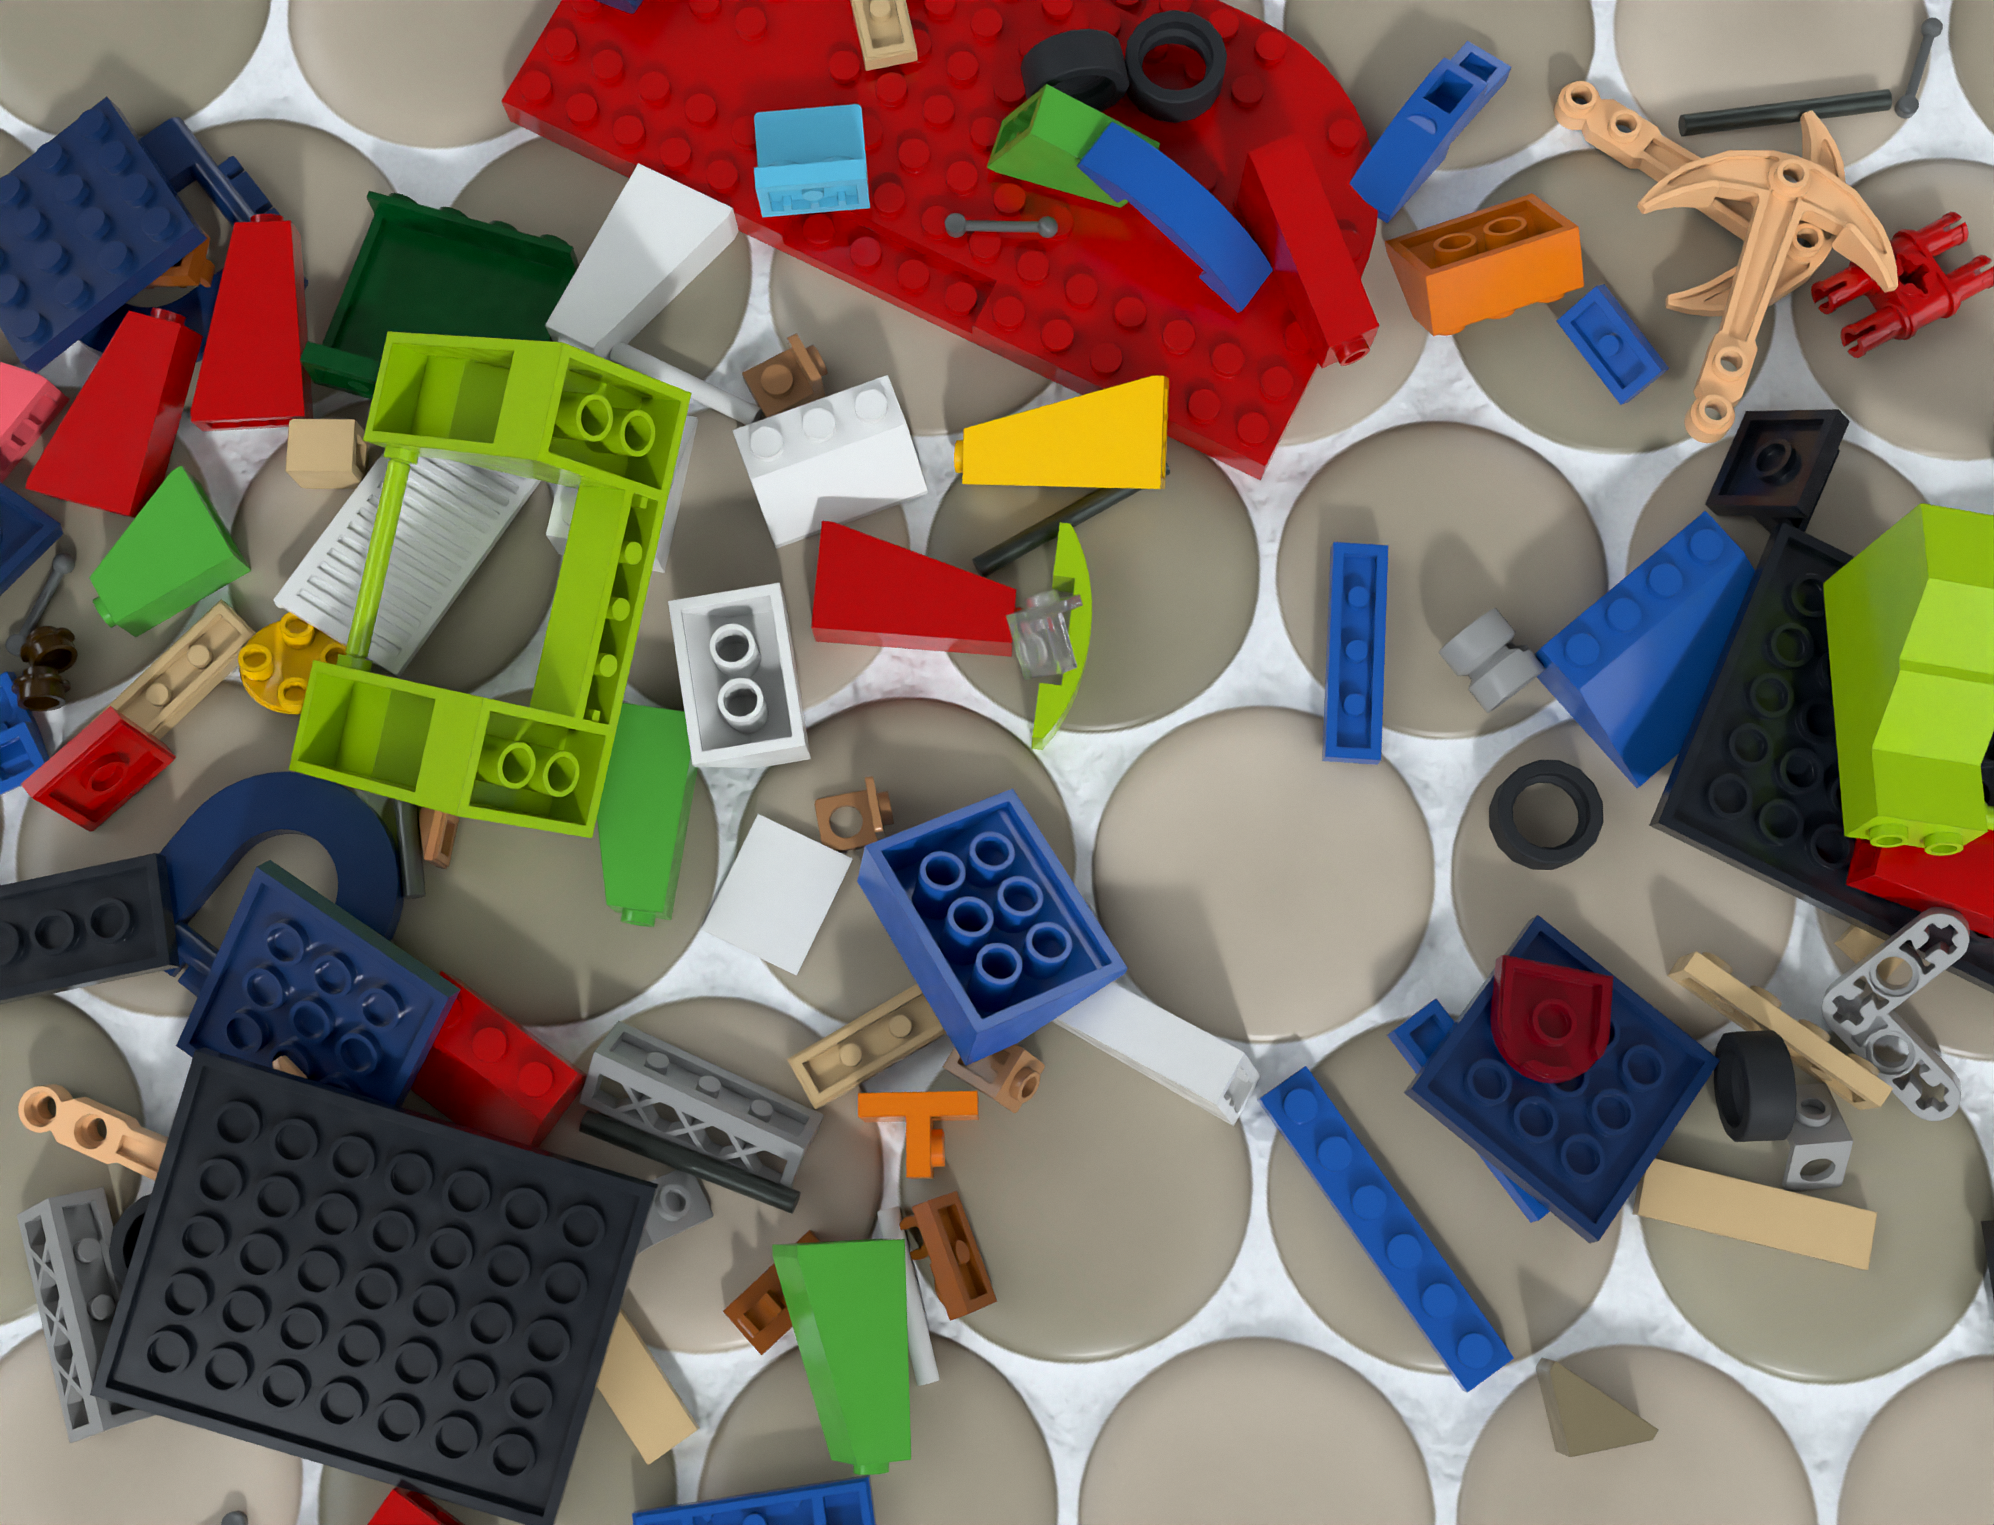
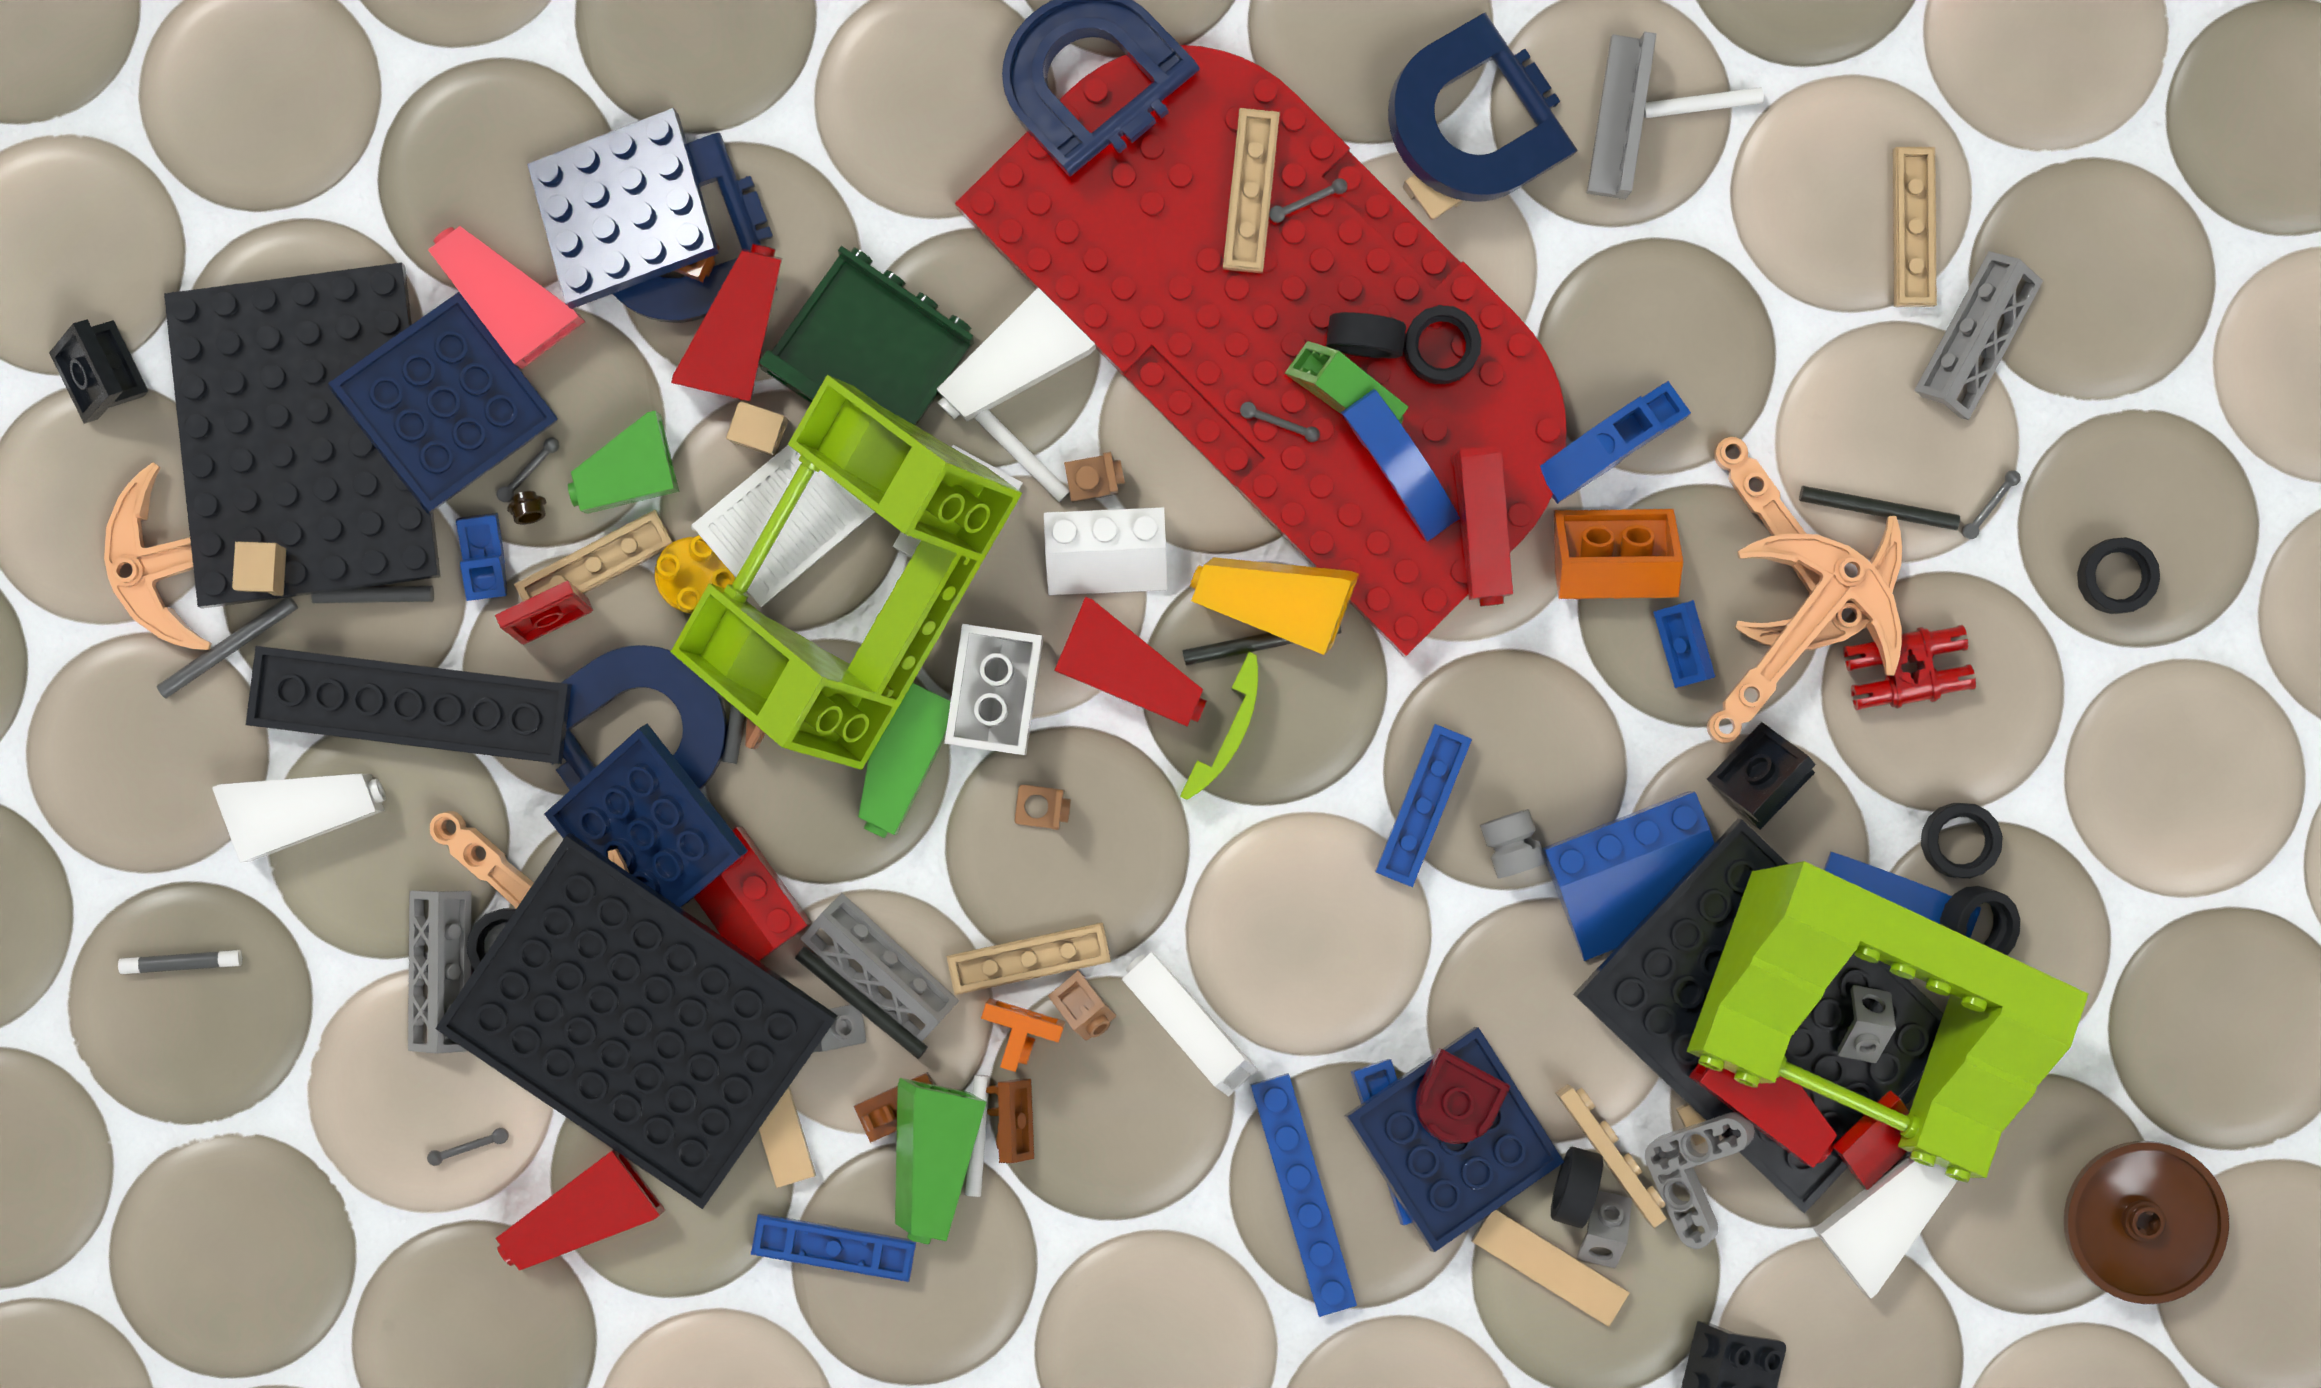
camera: 20 degrees right, 10 degrees up
dark brown plate [11,666,71,712] -> none
red slope [25,307,203,519] -> none
white sticker [701,814,853,976] -> none
medium azure bracket [754,104,870,217] -> none
blue slope [857,788,1128,1066] -> none
clear bracket [1006,589,1083,680] -> none
black tyre [1489,760,1604,870] -> none
dark tan slope [1536,1357,1659,1457] -> none

